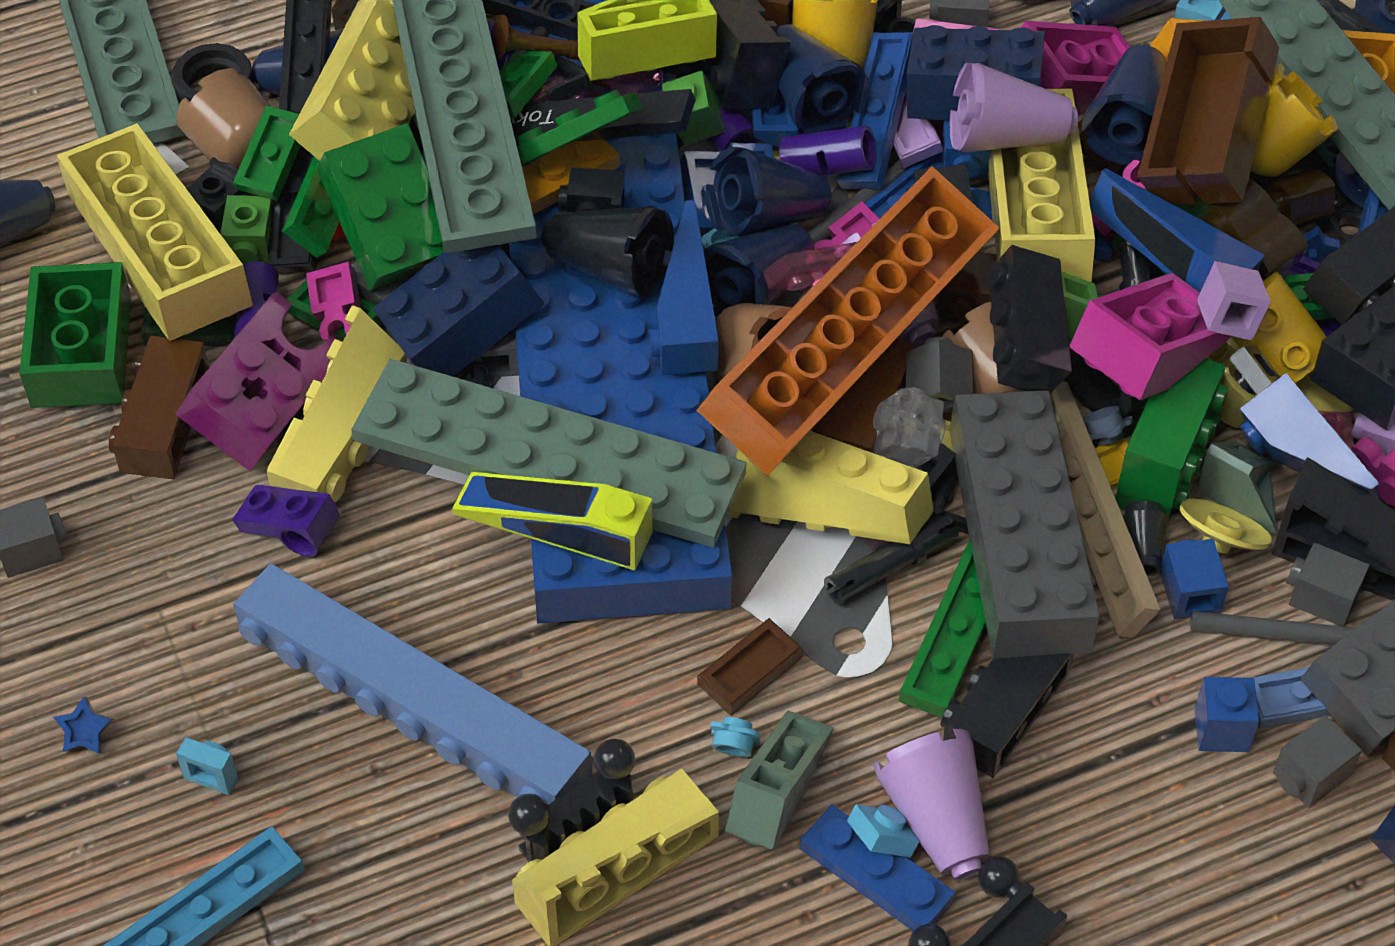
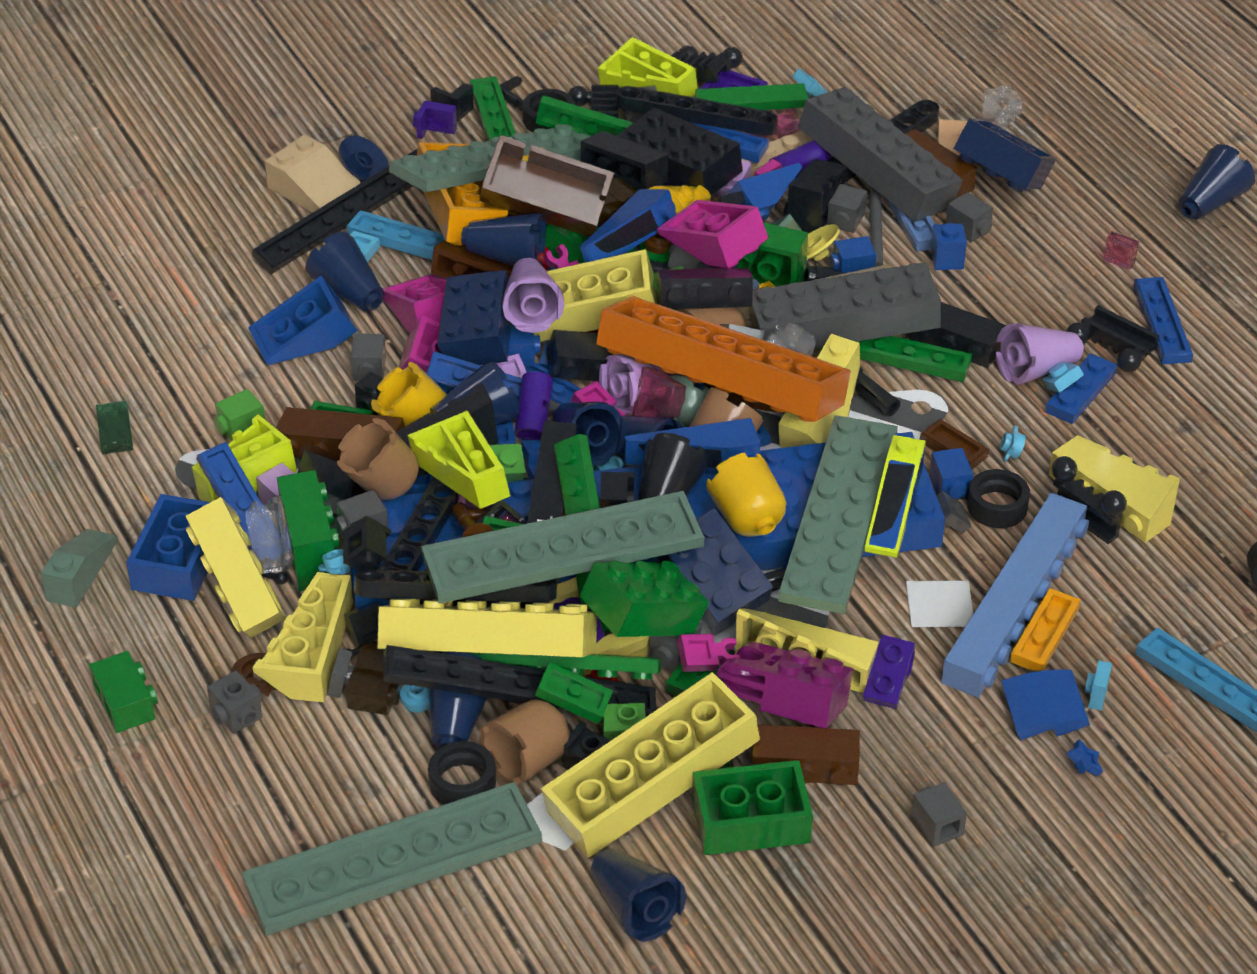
camera: 95 degrees left, 10 degrees down
sand green slope [725,710,834,850] -> none
lavender brick [1197,261,1271,340] -> none
none -> yellow cylinder [706,453,786,537]
none -> white sticker [906,581,973,627]
none -> blue brick [929,448,973,499]
none -> flat silver plate [937,491,972,534]
none -> black tyre [967,469,1030,529]
none -> blue slope [1001,669,1090,740]
none -> light orange plate [1010,588,1081,672]

